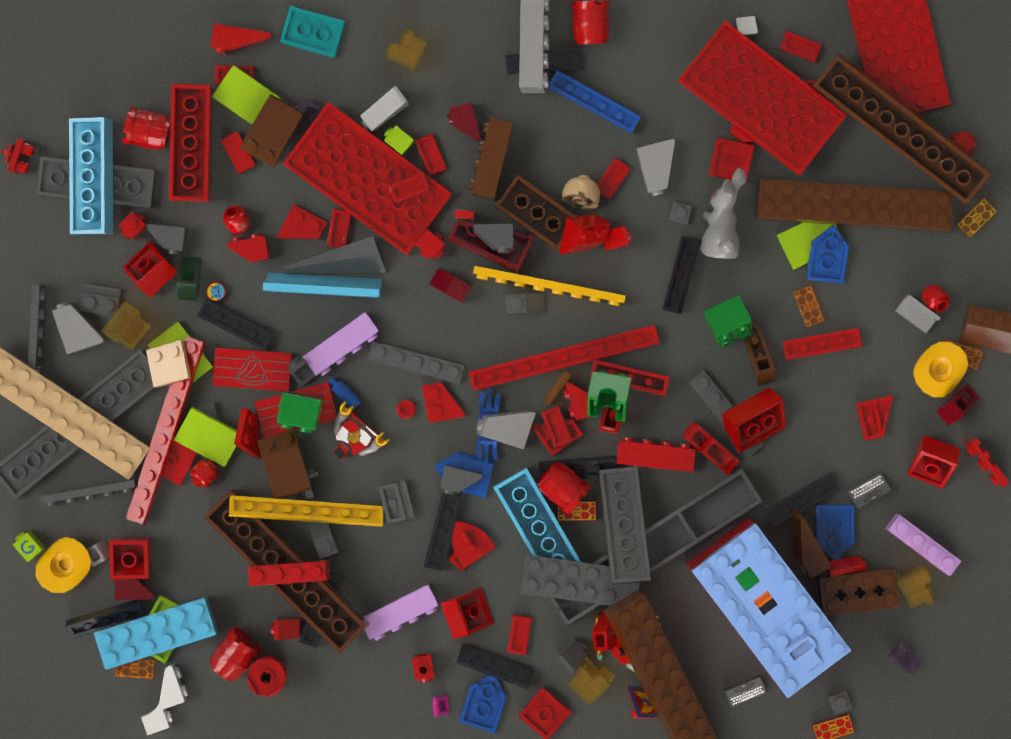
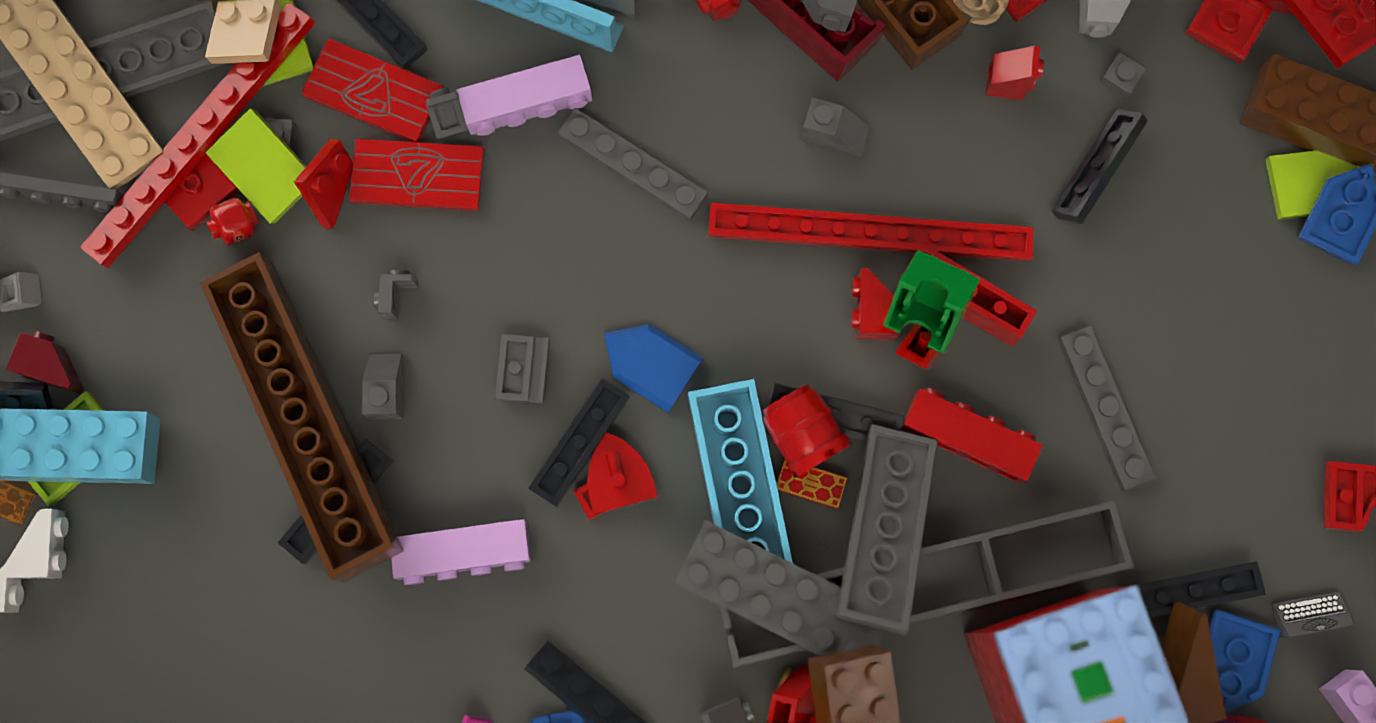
camera: 20 degrees right, 10 degrees down
red slope [109,537,152,579] -> none
red piece [209,627,262,682] -> none
yellow plate [229,495,383,527] -> none
red piece [247,655,288,697] -> none
red brick [248,560,330,586] -> none
reddish brown slope [258,429,312,499] -> none
red slope [271,616,302,640] -> none
green piece [277,392,323,433] -> none
blue cylinder [329,377,362,411] -> none
torso [334,401,390,459] -> none
red tile [396,400,416,419] -> none
red brick [412,653,435,683] -> none
red wing [422,382,465,423] -> none
dark red slope [429,268,471,303] -> none
dark grey slope [440,465,483,495] -> none
red slope [440,587,494,639] -> none
yellow plate [473,266,626,306] -> none
blue piece [476,389,501,464] -> none
light grey slope [476,410,536,450] -> none
red tile [507,614,532,655] -> none
red wing [531,419,583,457] -> none
red tile [541,406,573,449] -> none
clear orange tile [543,371,571,406] -> none
red slope [559,214,610,255] -> none
red slope [681,421,740,475] -> none
light grey animal [699,168,746,259] -> none
green piece [704,295,752,347] -> none
red slope [722,388,787,453] -> none
reddish brown slope [743,322,777,386] -> none
red plate [782,328,862,360] -> none
clear orange tile [793,285,825,328] -> none

